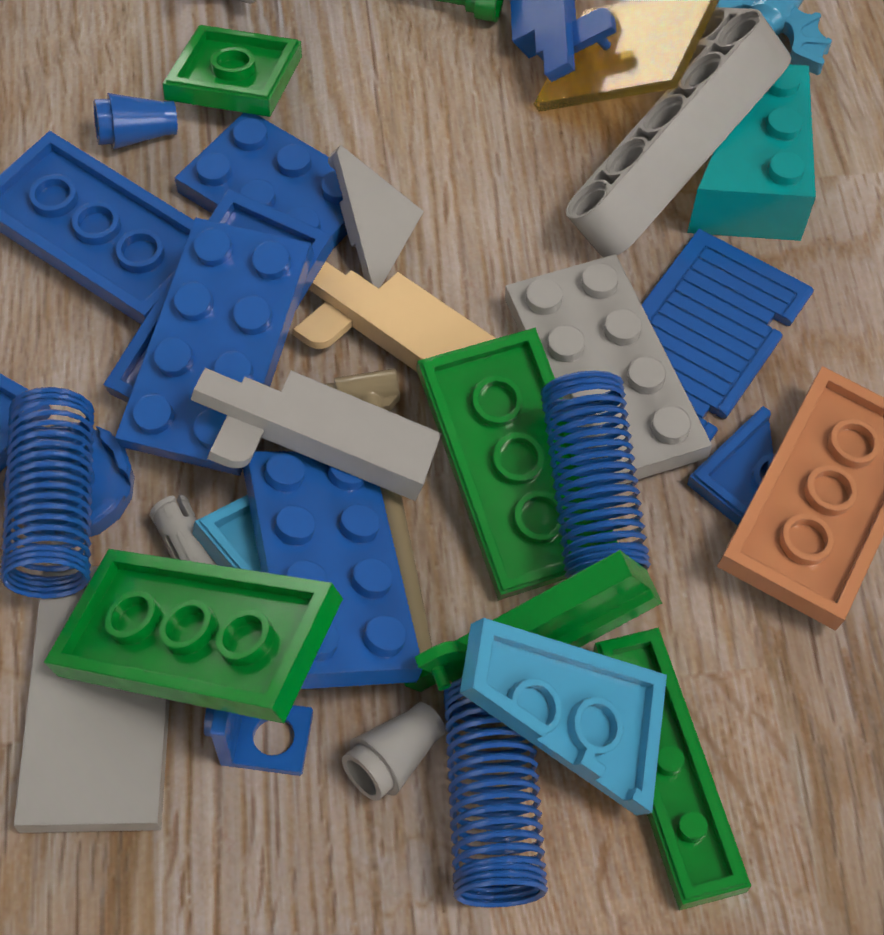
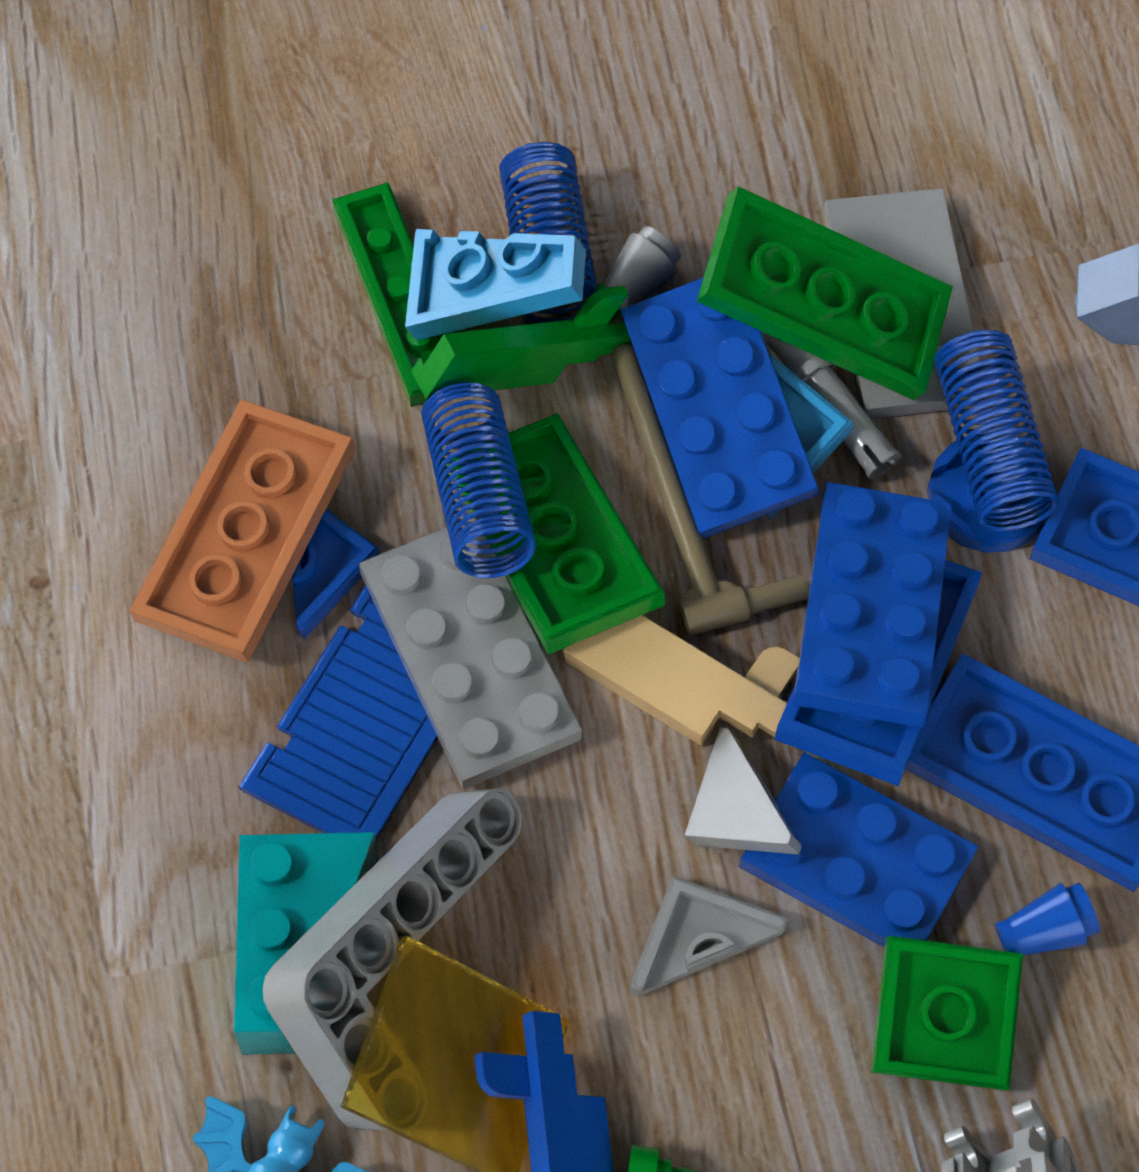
camera: 175 degrees right, 5 degrees up
light grey piece [191,368,441,501] -> none
none -> light grey tile [629,876,789,997]

